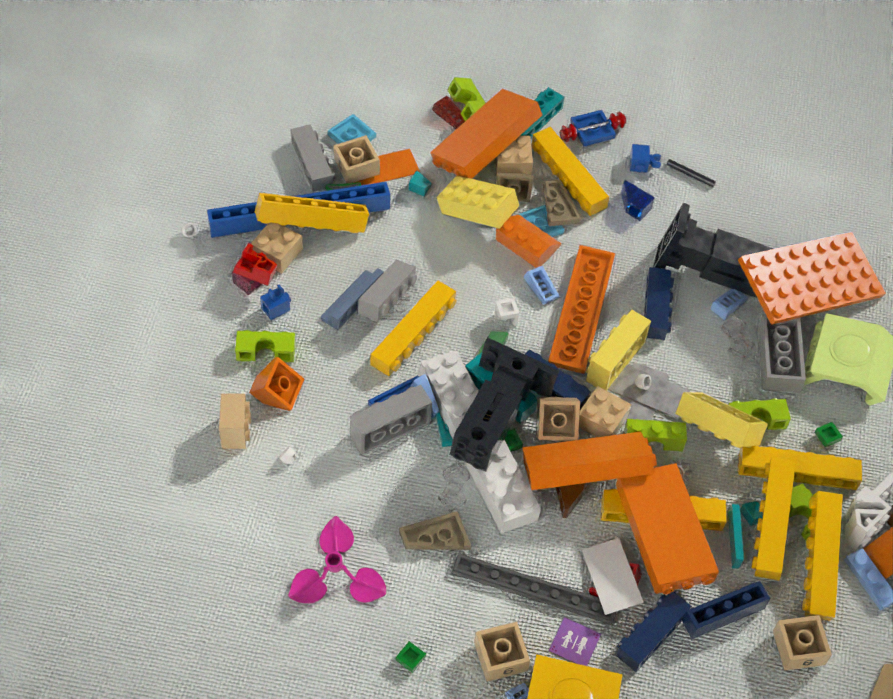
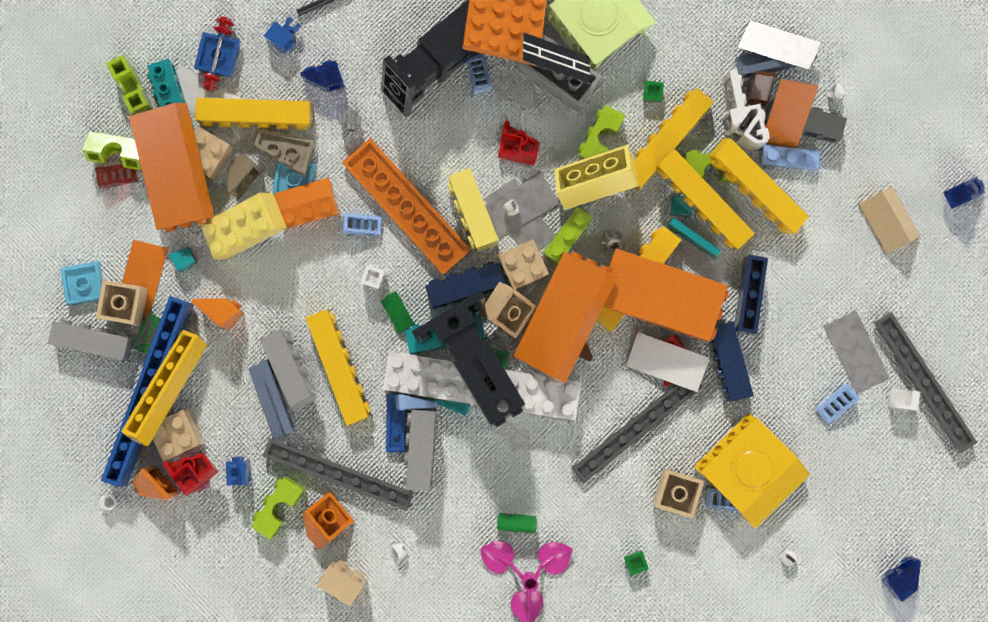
camera: 50 degrees left, 30 degrees up
dark tan wing [399,511,471,550] -> none
medium lavender sticker [549,617,601,666] -> none
dark blue brick [644,267,674,340] -> none
tan brick [773,615,832,671] -> none
none -> lime arch [106,55,154,115]
none -> orange slope [132,466,181,500]
none -> orange slope [191,298,244,329]
none -> dark grey plate [263,438,414,511]
none -> light grey gear [338,110,362,132]
none -> red slope [497,120,539,166]
none -> green slope [497,513,536,533]
none -> black sticker [523,32,590,84]

